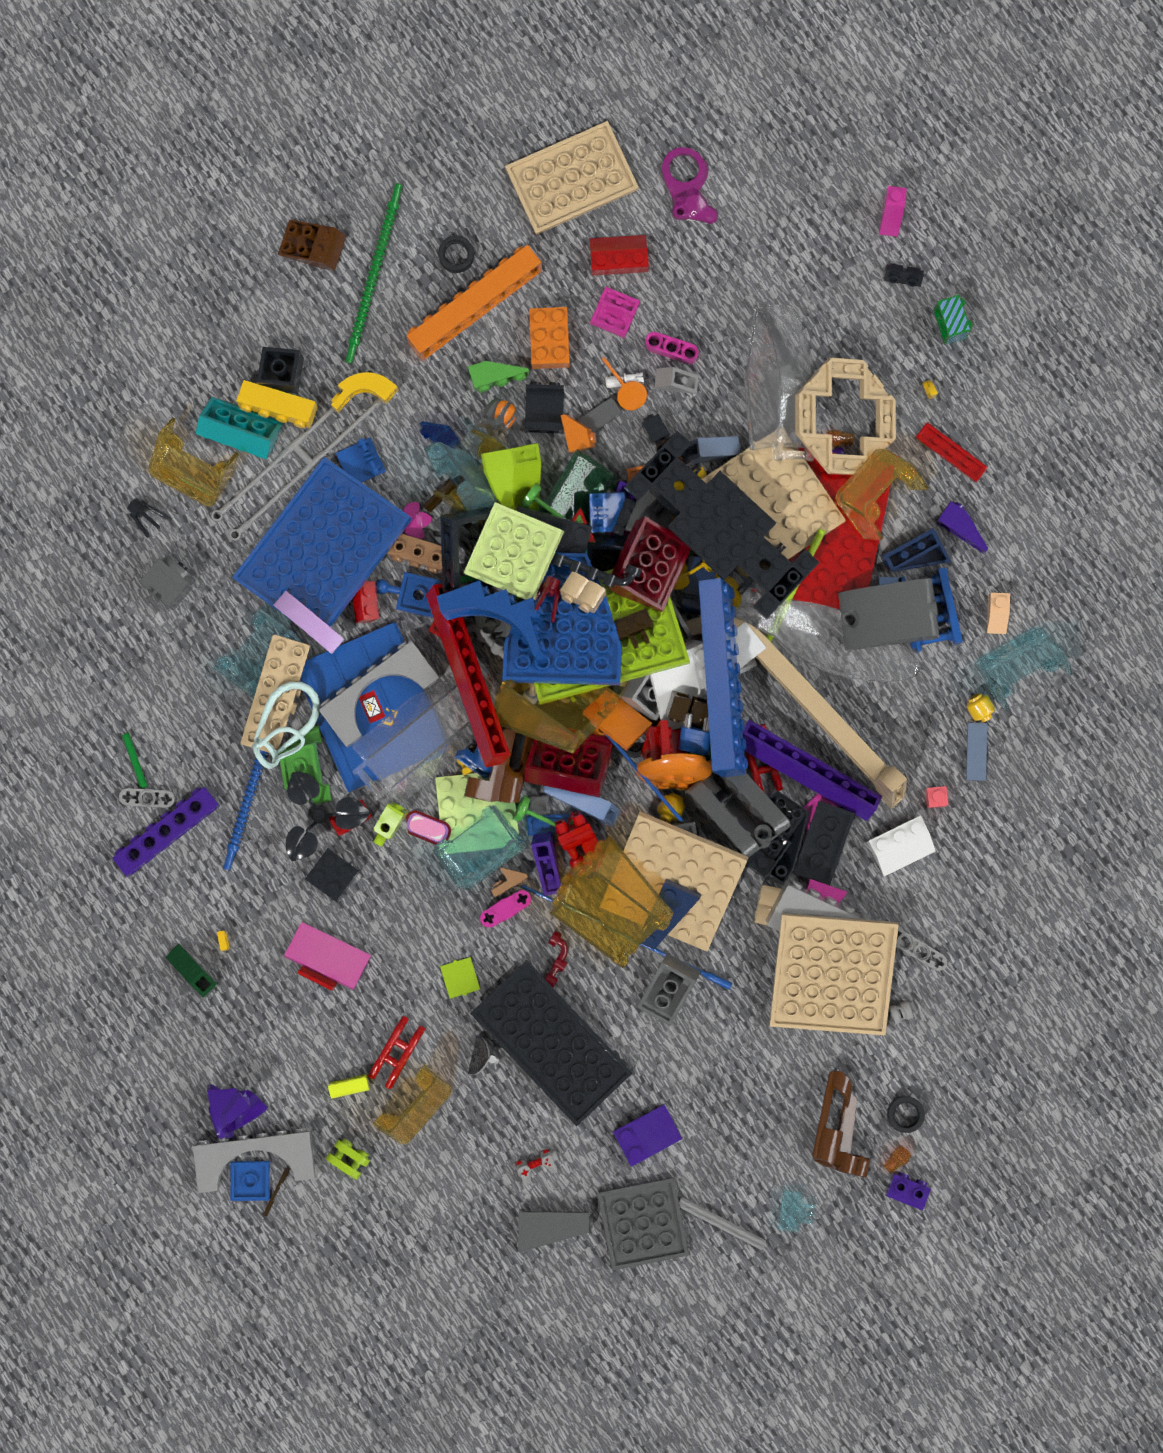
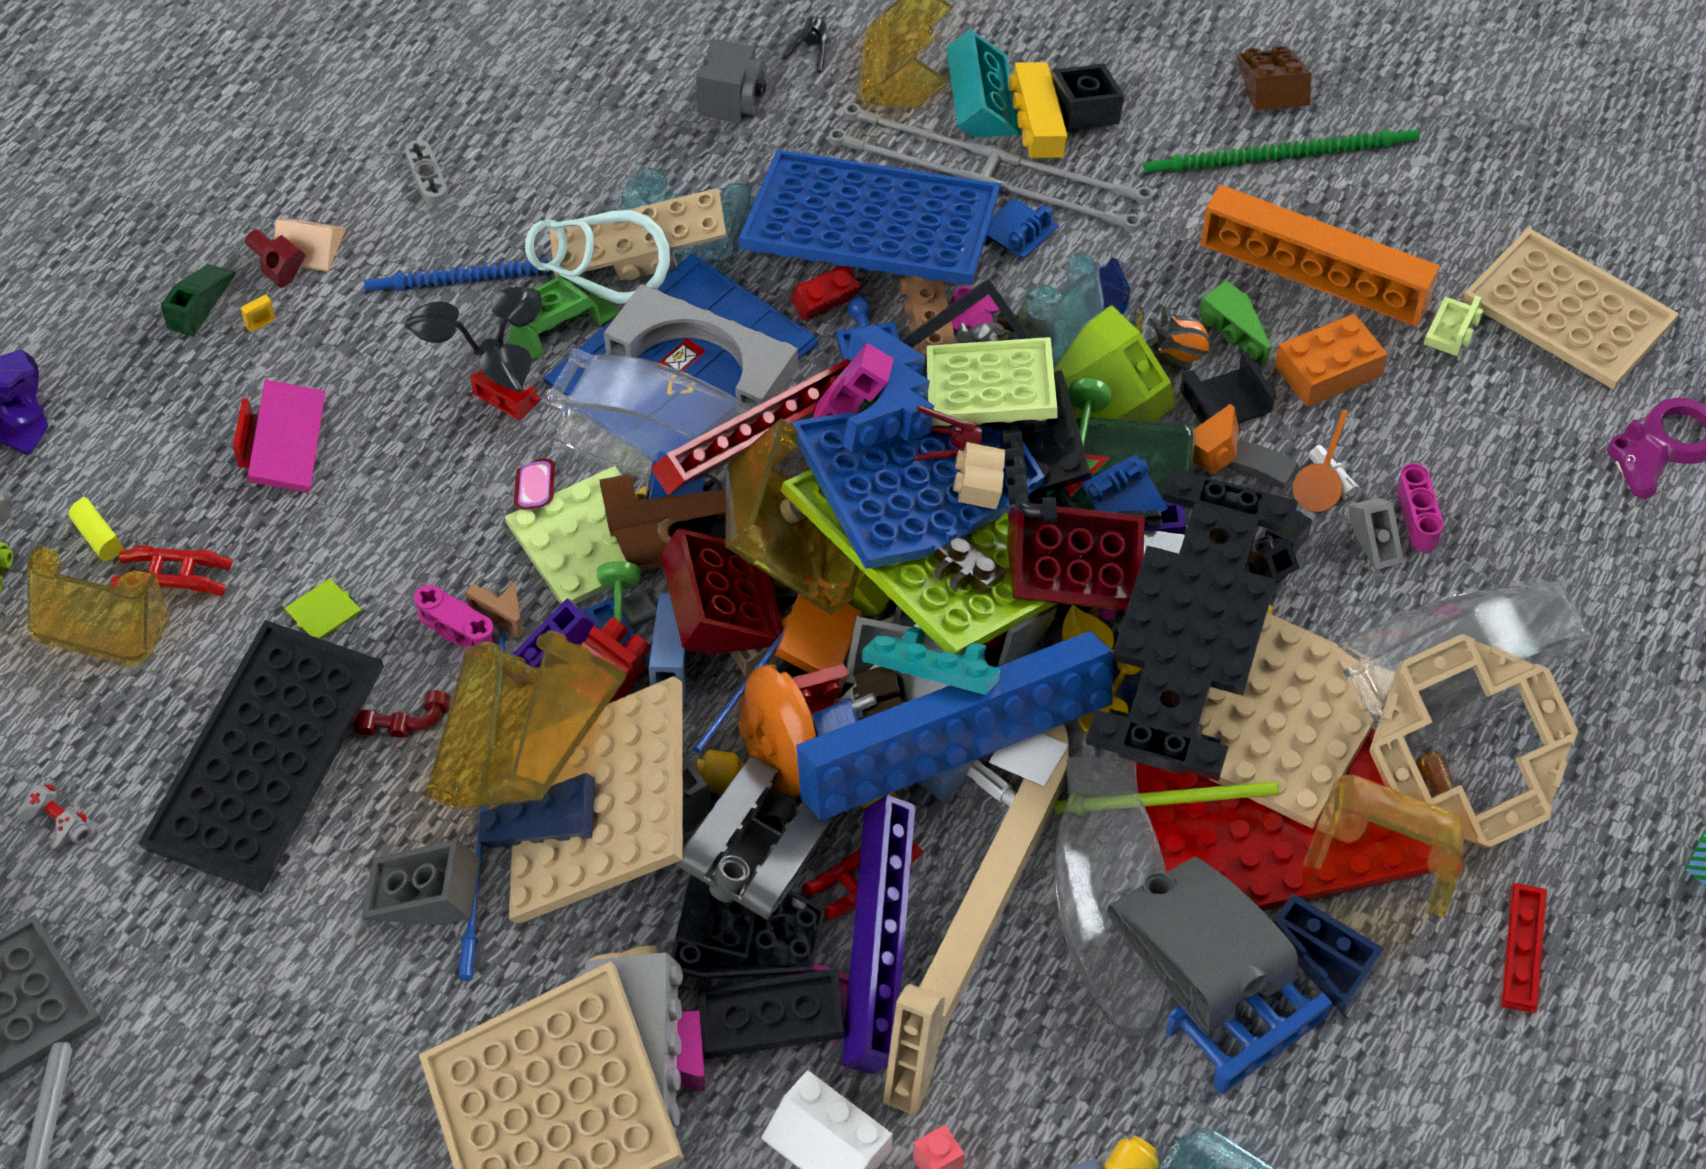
camera: 65 degrees right, 30 degrees down
dark purple brick [112,787,220,877] -> none
green bar [122,733,148,789] -> none
lavender slope [274,591,344,654] -> none
black brick [305,848,360,903] -> none
yellow arch [331,372,399,413] -> none
lime torso [372,801,409,847] -> none
clear light blue windscreen [432,805,527,890] -> none
black tyre [438,235,474,273] -> none
shield [468,1036,499,1075] -> none
red slope [589,235,649,276] -> none
dark pink slope [590,287,640,338] -> none
dark purple slope [613,1104,682,1167] -> none
sand blue slope [682,436,741,465] -> none
yellow tile [922,380,938,399] -> none
dark purple slope [936,502,988,554] -> none
light nougat slope [987,593,1010,634] -> none
none -> dark red piece [245,229,305,288]
none -> light nougat slope [274,219,346,272]
none -> dark pink arch [813,343,894,418]
none -> teal hinge [862,626,1000,695]
none -> yellowish green bracket [1424,296,1483,356]

